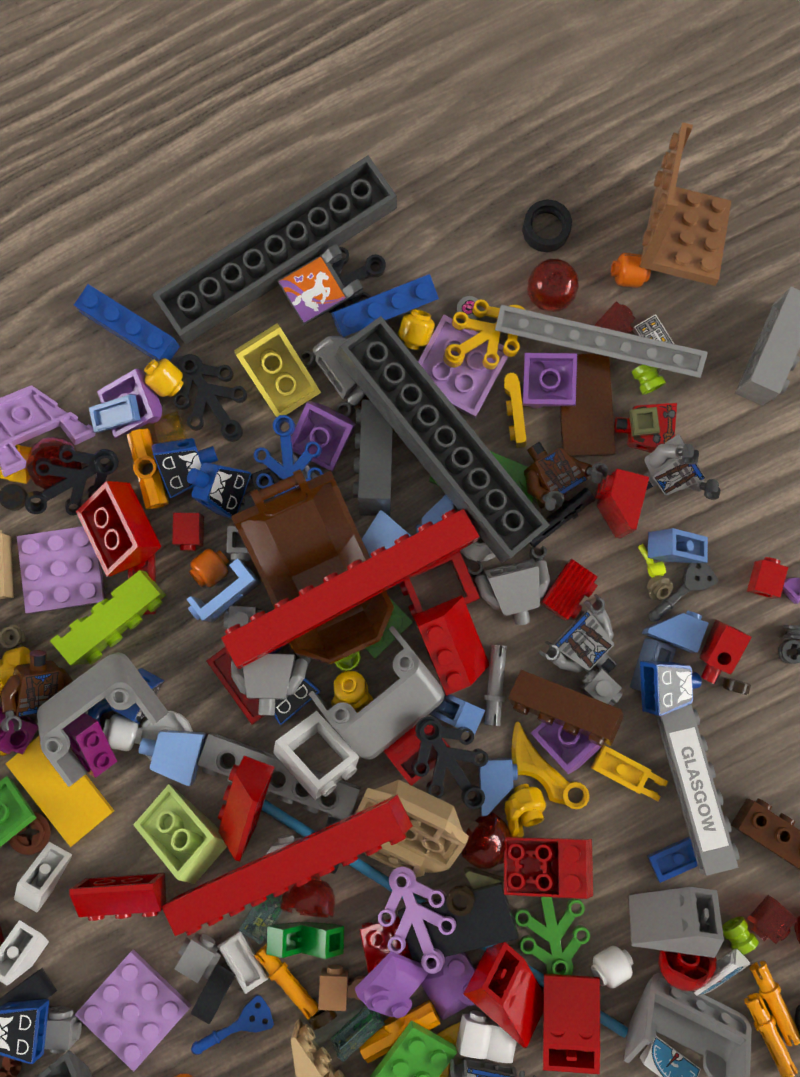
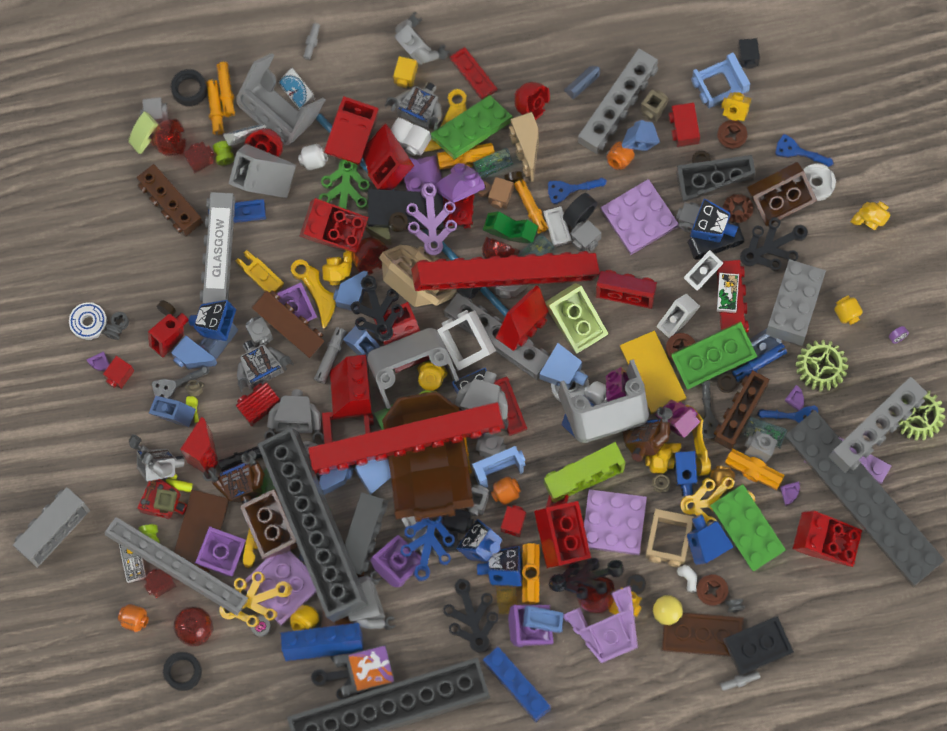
camera: 160 degrees left, 10 degrees down
yellow head [144,358,184,397] -> none
light yellow slope [234,323,321,417] -> none
medium nougat bracket [640,122,731,286] -> none
none -> neon yellow arm [166,474,193,492]
none -> reddish brown slope [240,489,298,559]

